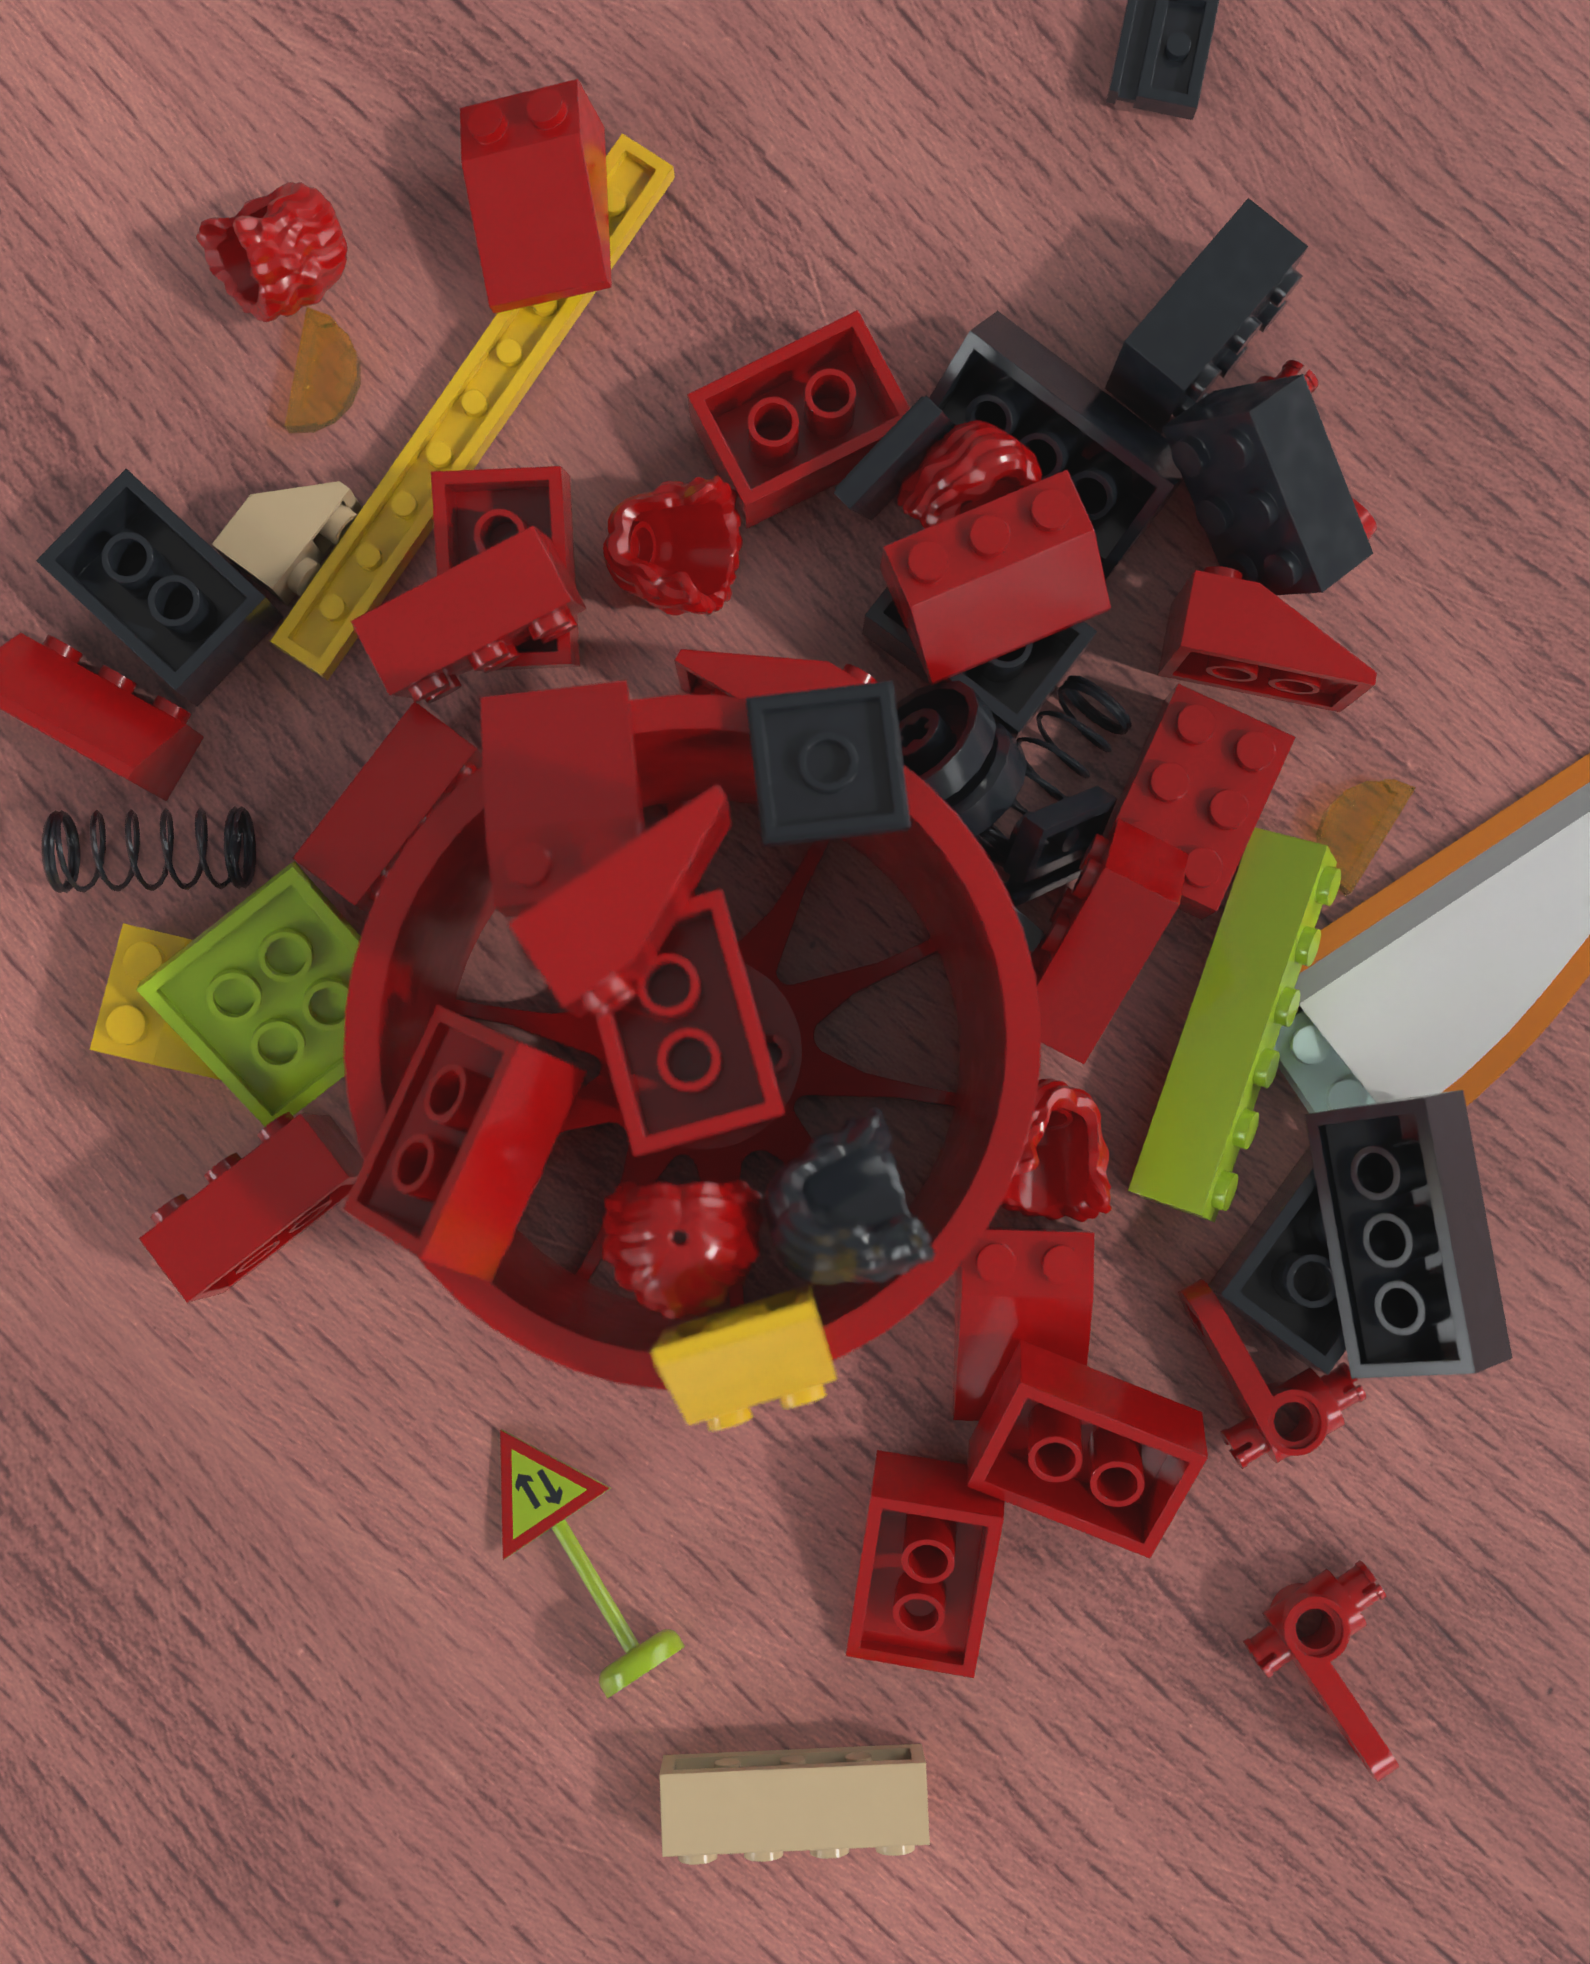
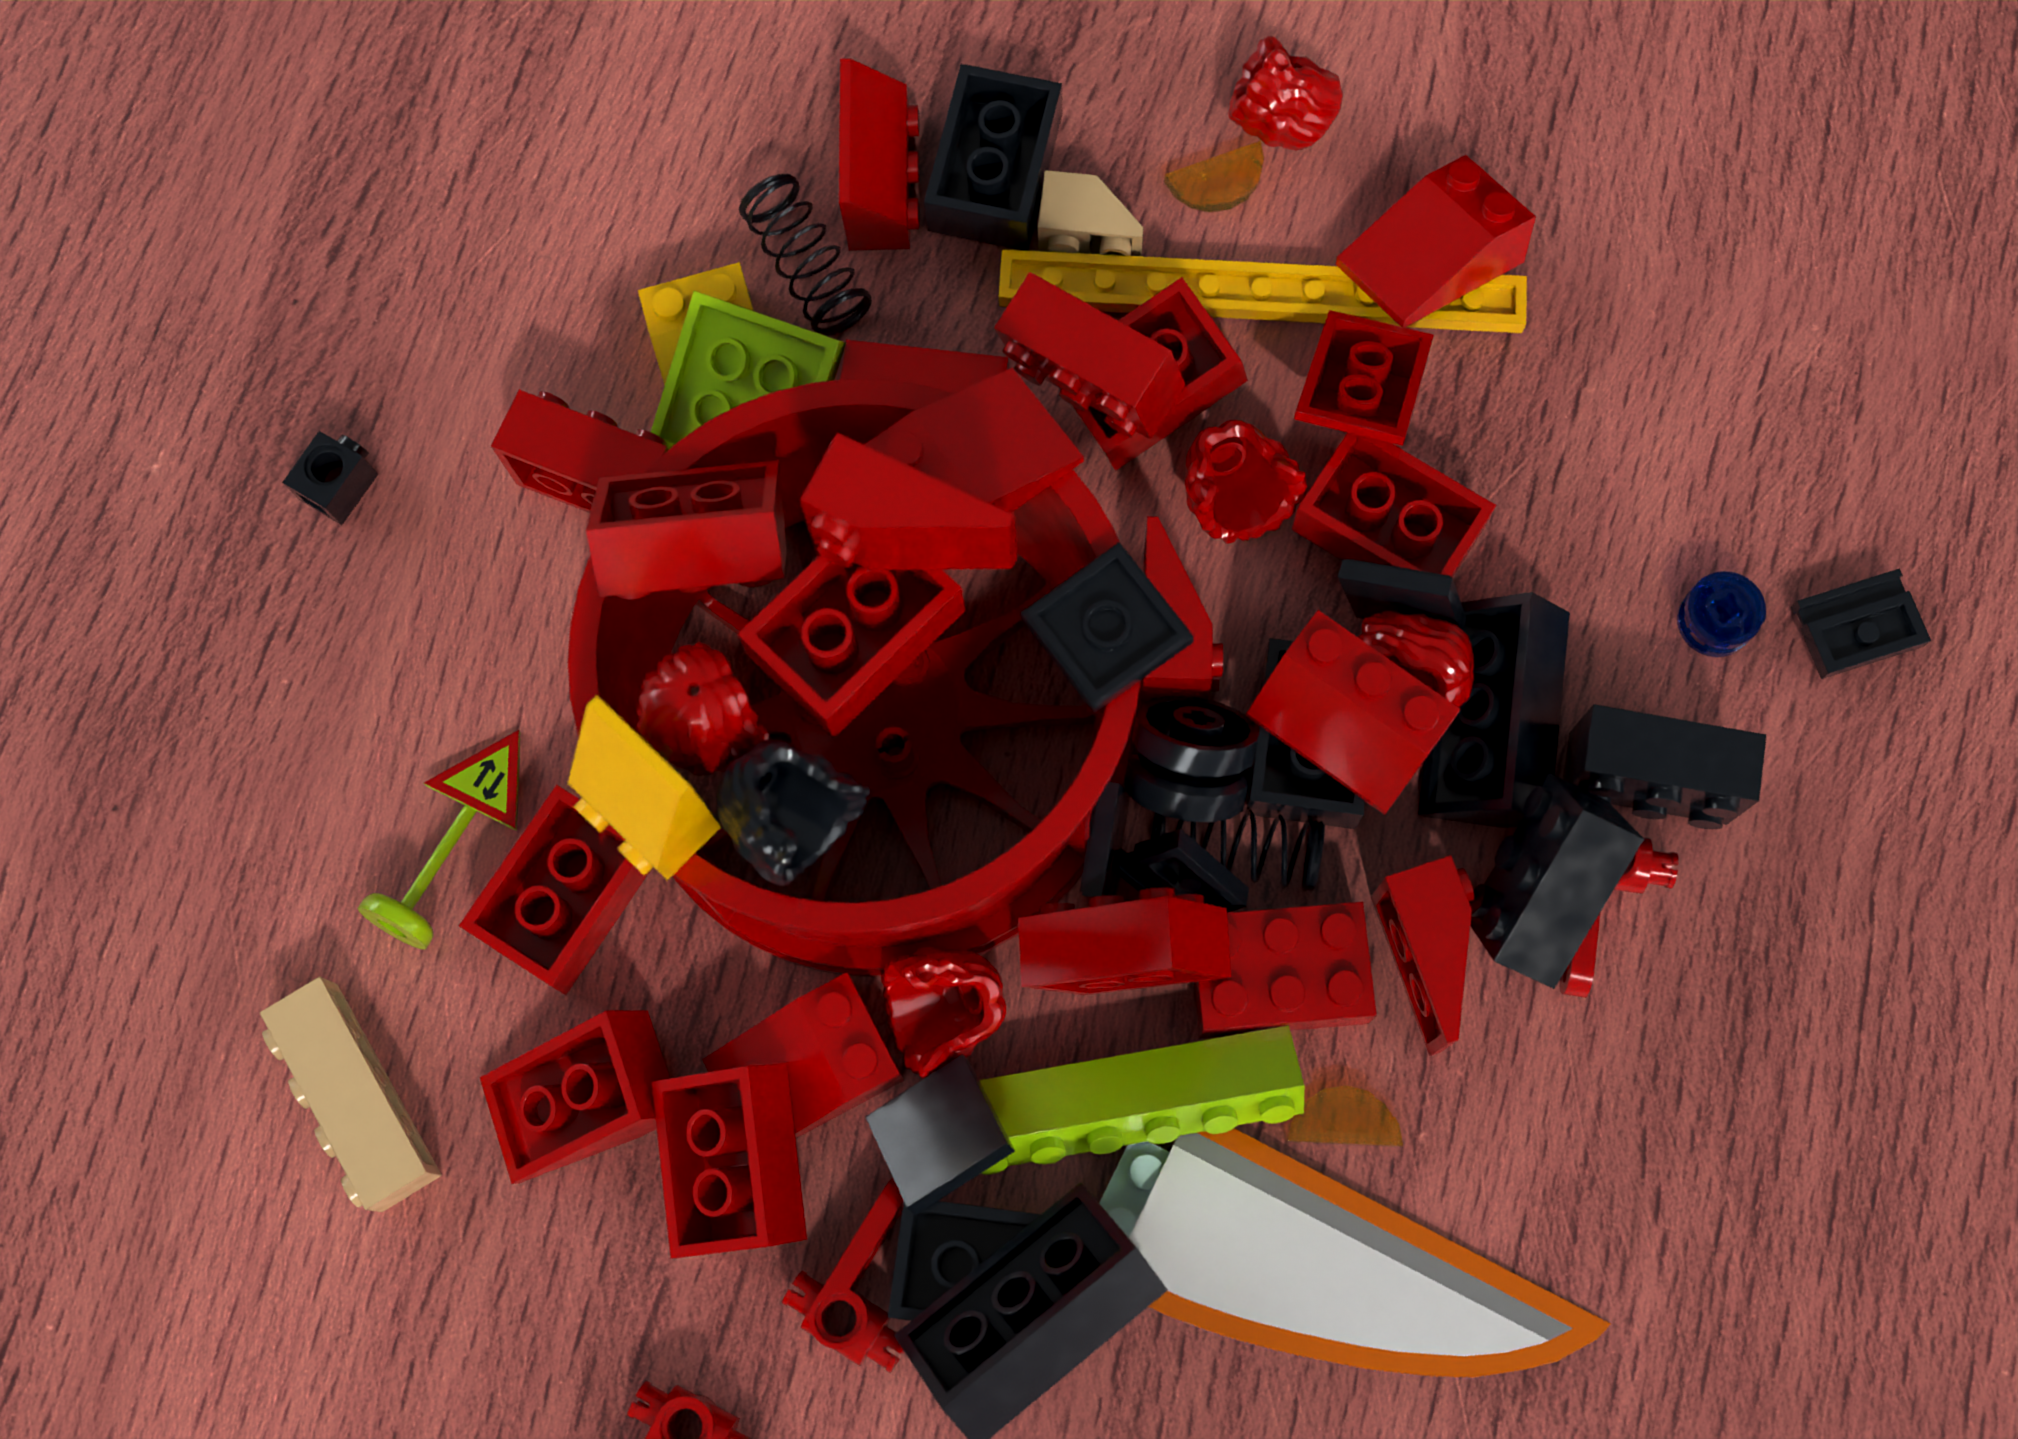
camera: 70 degrees right, 10 degrees down
none -> black brick [282,431,378,525]
none -> red brick [459,784,652,995]
none -> black tile [865,1054,1015,1215]
none -> red slope [1294,310,1434,446]
none -> clear blue wheel [1677,571,1766,657]

